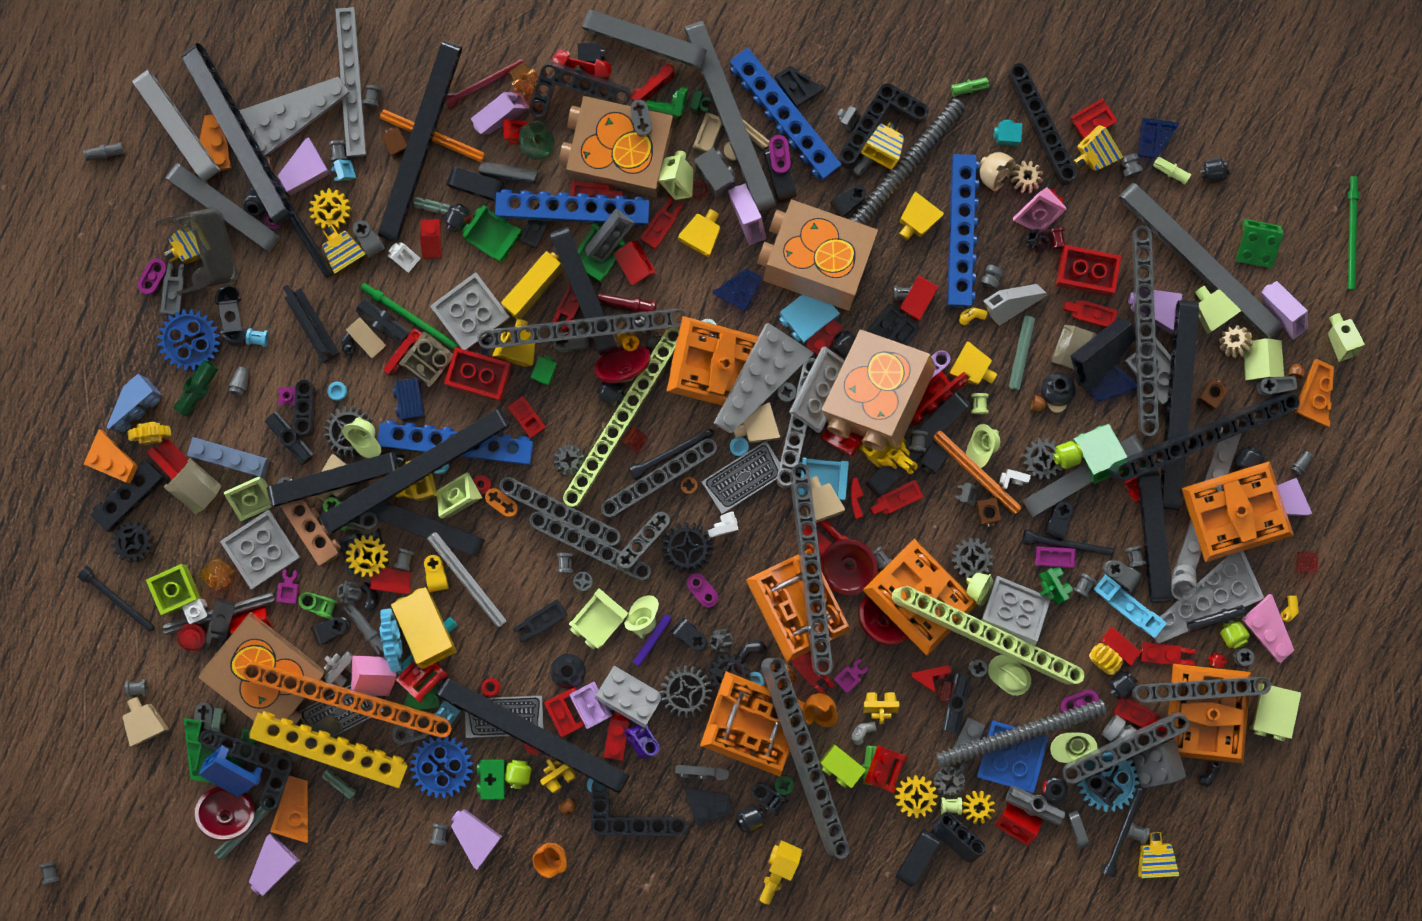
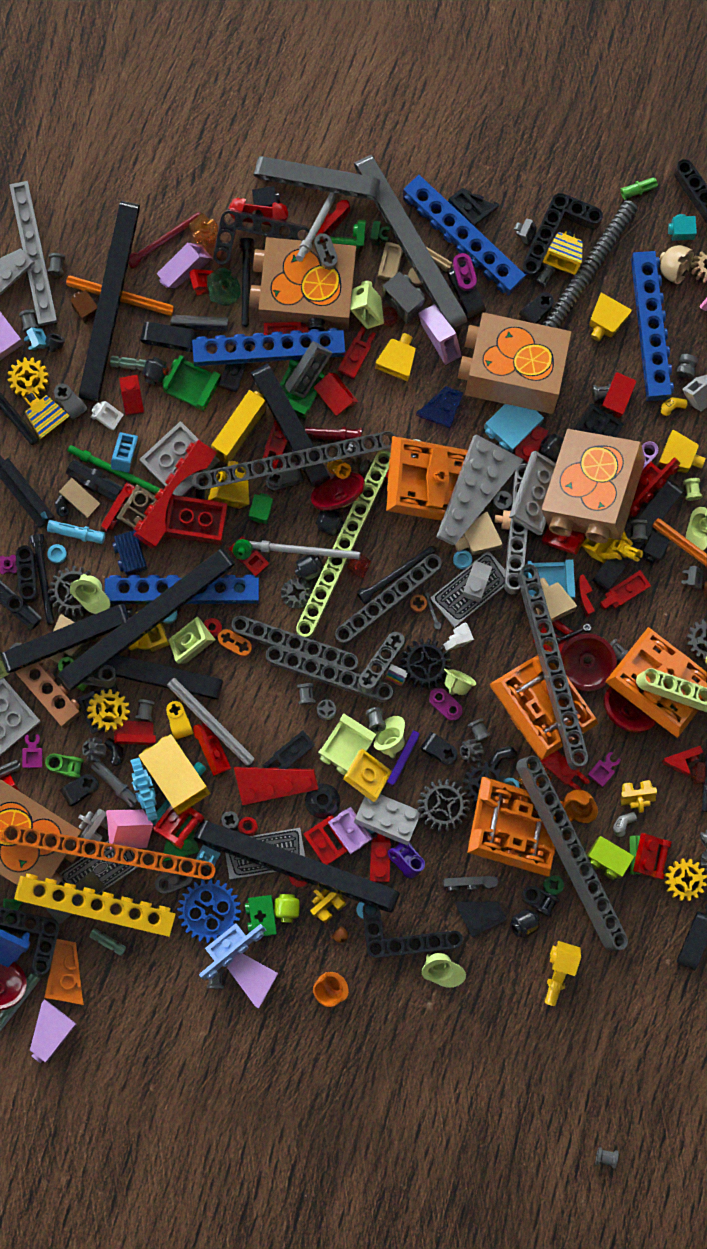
camera: 15 degrees left, 5 degrees down
none -> black piece [29,534,54,625]
none -> black tile [45,333,65,352]
none -> medium azure pin [47,520,106,545]
none -> dark azure slope [111,432,138,472]
none -> red arch [133,440,217,548]
none -> red hinge [193,723,231,776]
none -> light blue bracket [199,923,266,980]
none -> dark grey bush [221,811,239,830]
none -> green tile [233,539,253,560]
none -> red wing [234,767,319,805]
none -> black piece [239,238,254,327]
none -> light grey bar [249,540,361,560]
none -> black head [294,554,324,581]
none -> light grey bar [296,193,338,262]
none -> black bush [308,318,325,332]
none -> yellow tile [343,749,392,802]
none -> dark grey bush [366,707,386,733]
none -> tile [385,664,408,687]
none -> yellowish green piece [422,953,466,987]
none -> dark grey hinge [423,592,441,630]
none -> yellowish green piece [444,669,476,695]
none -> light grey slope [462,561,492,603]
none -> dark grey bush [467,718,491,743]
none -> light nougat tile [494,510,511,530]
none -> black hinge [556,624,591,644]

